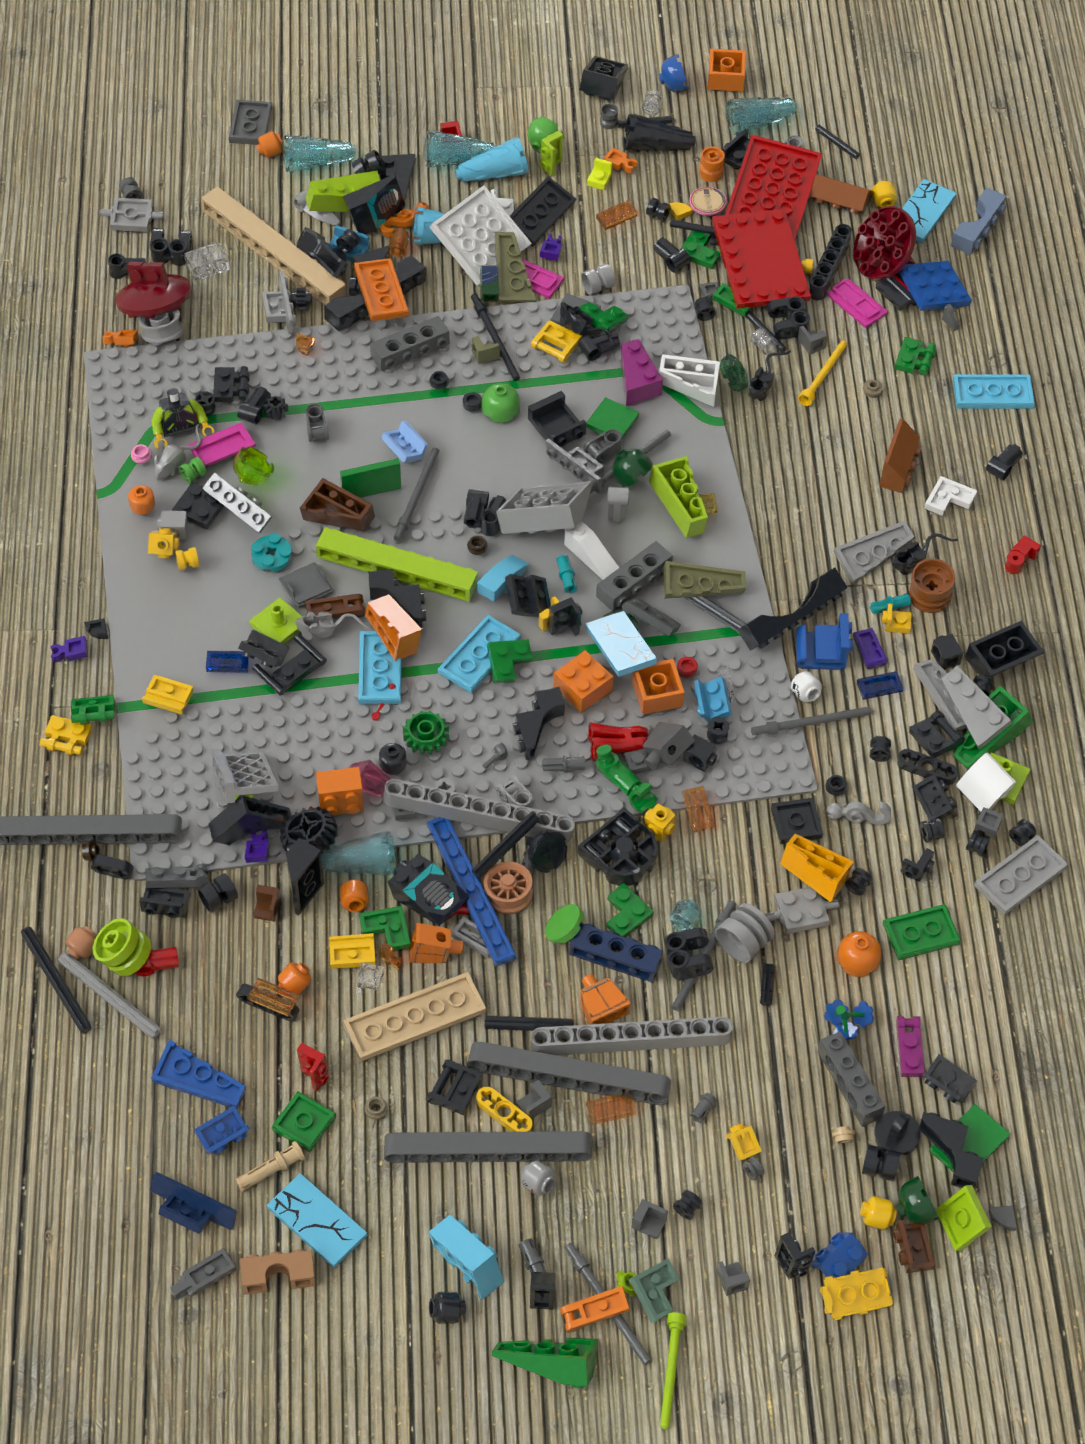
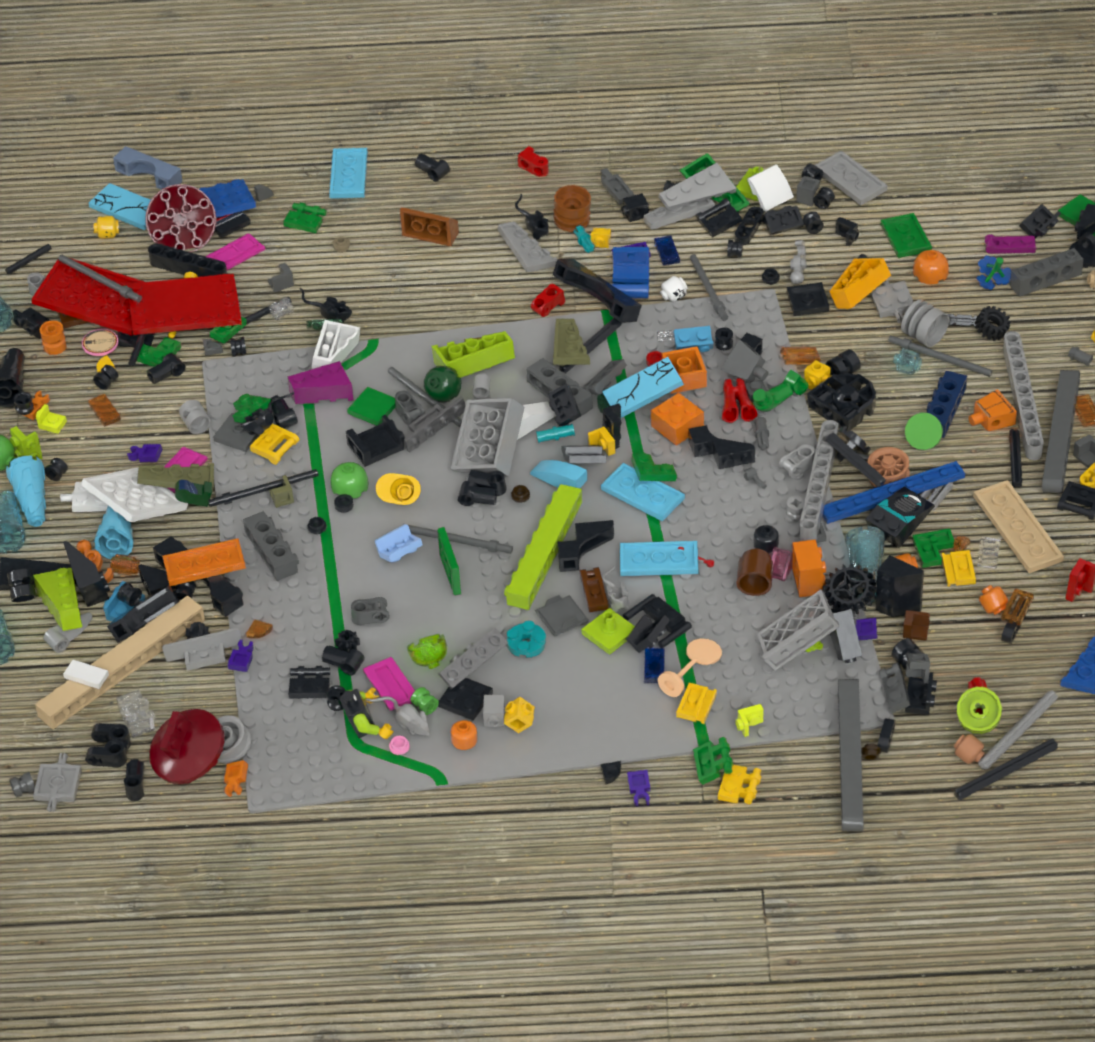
camera: 85 degrees left, 10 degrees down
yellow wheel [175,547,199,571] -> none
reddish brown wedge [300,478,375,532] -> none
orange wedge [365,595,422,661] -> none
green gear [403,711,449,755] -> none
orange torso [410,923,463,963] -> none
black tile [510,176,577,247] -> none
green plate [606,883,654,938] -> none
black piece [664,927,714,981] -> none
black piece [766,296,810,339] -> none
yellow piece [798,340,847,406] -> none
dark orange slope [810,174,872,214] -> none
white plate [924,476,977,516] -> none
black slope [965,620,1044,677] -> none
none -> black wheel [13,392,34,415]
none -> black wheel [44,458,68,481]
none -> dark grey bar [58,254,142,302]
none -> white tile [63,660,109,689]
none -> dark purple plate [228,640,254,672]
none -> yellow piece [376,473,421,505]
none -> red leg [531,283,565,317]
none -> black bracket [548,383,581,426]
none -> dark grey hinge [601,168,634,205]
none -> light nougat piece [658,639,722,697]
none -> neon yellow bracket [735,704,764,737]
none -> reddish brown piece [736,549,773,596]
none -> black wheel [826,349,861,376]
none -> dark grey panel [905,653,930,684]
none -> black tyre [975,306,1011,341]

